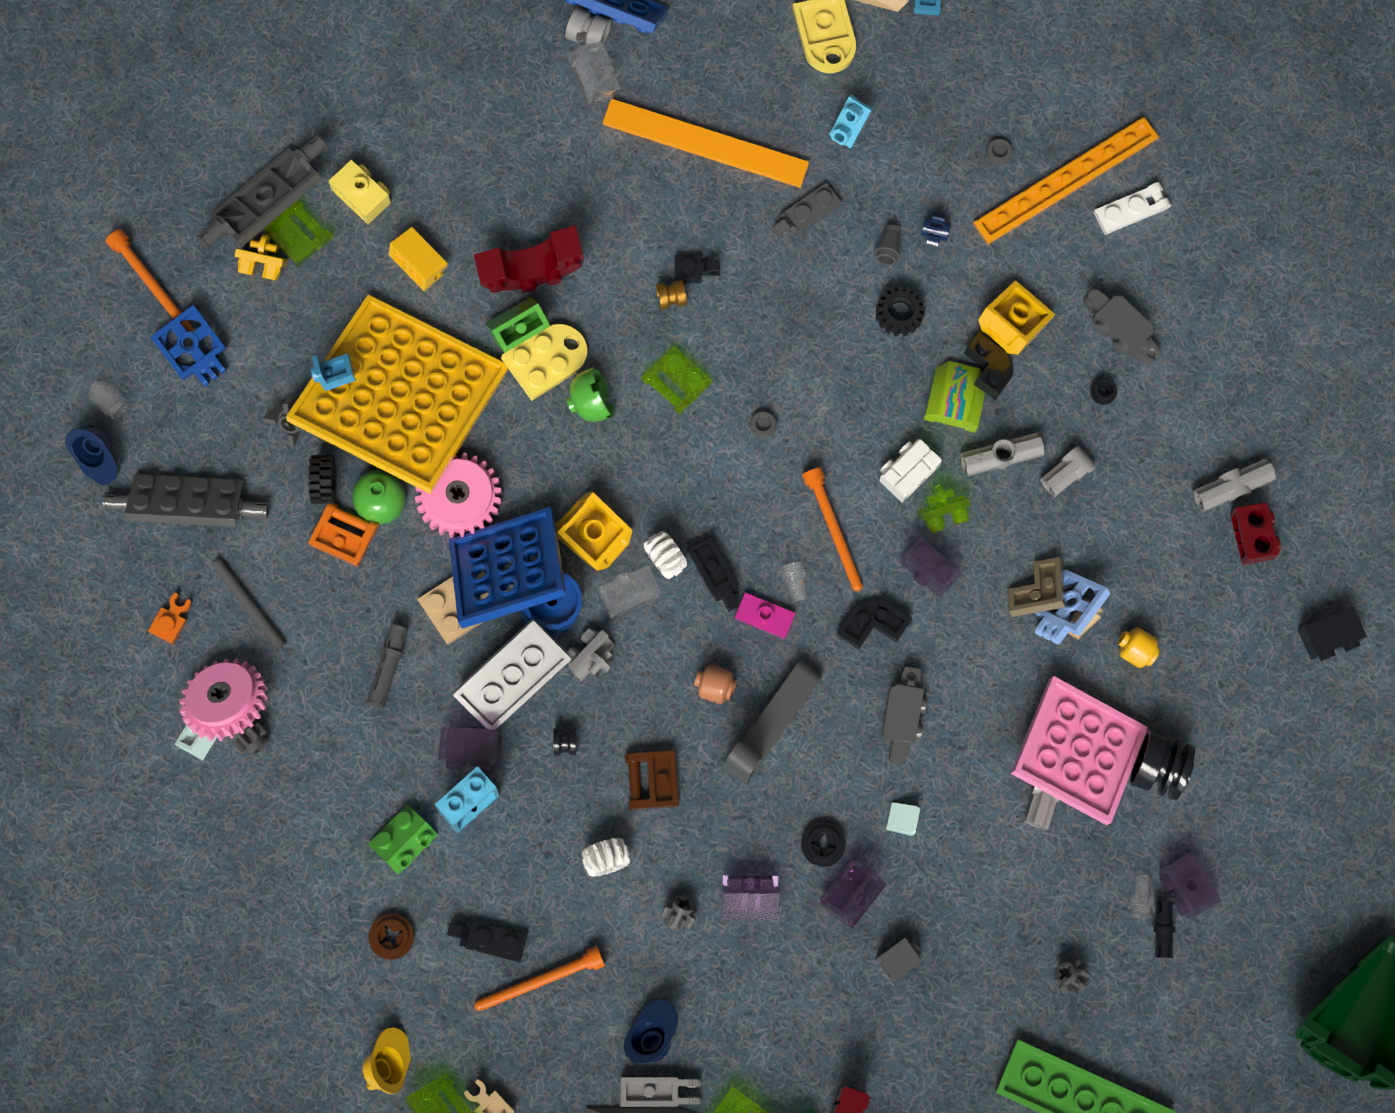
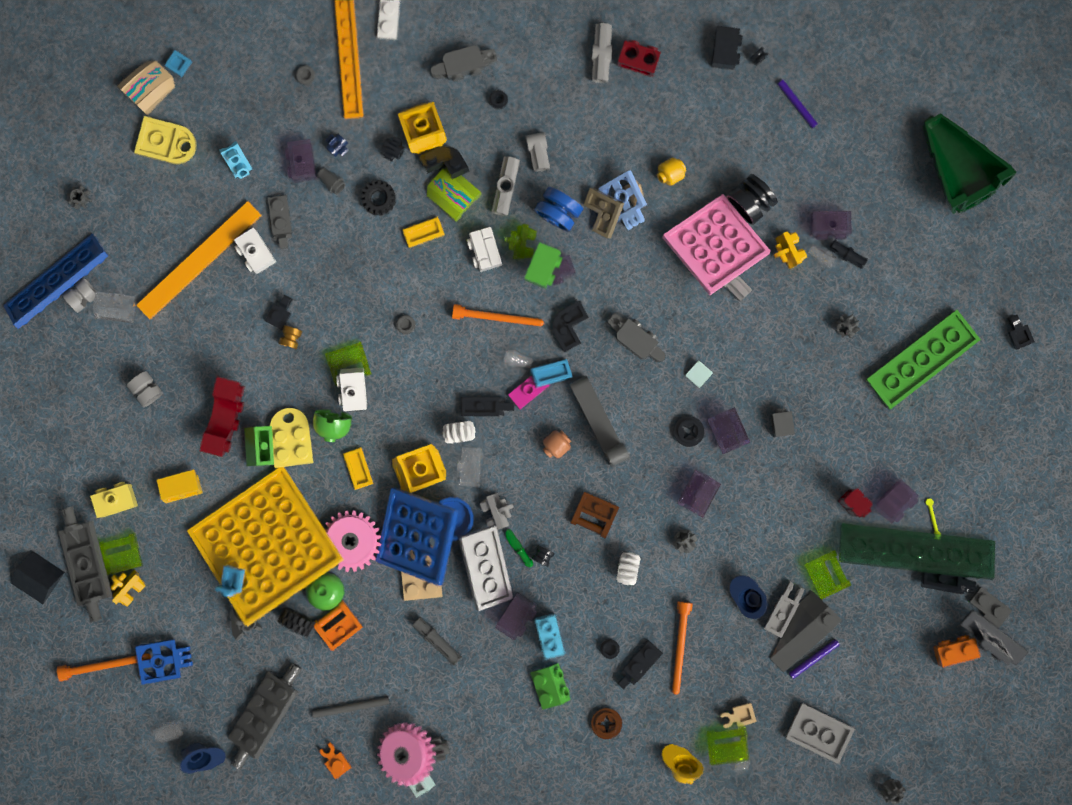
camera: 55 degrees left, 10 degrees up
none -> black slope [11,551,65,604]
none -> light grey wheel [127,371,163,407]
none -> white brick [234,227,276,274]
none -> clear purple brick [285,139,317,183]
none -> white brick [337,367,367,411]
none -> yellow tile [343,447,374,490]
none -> black gear [381,137,405,162]
none -> yellow tile [403,217,445,248]
none -> green piece [506,529,533,568]
none -> bright green brick [525,242,563,289]
none -> dark azure tile [530,359,573,388]
none -> blue wheel [534,187,583,232]
none -> black plate [600,639,620,659]
none -> black bush [750,47,769,66]
none -> yellow hips [773,231,807,269]
none -> dark purple bar [777,80,818,129]

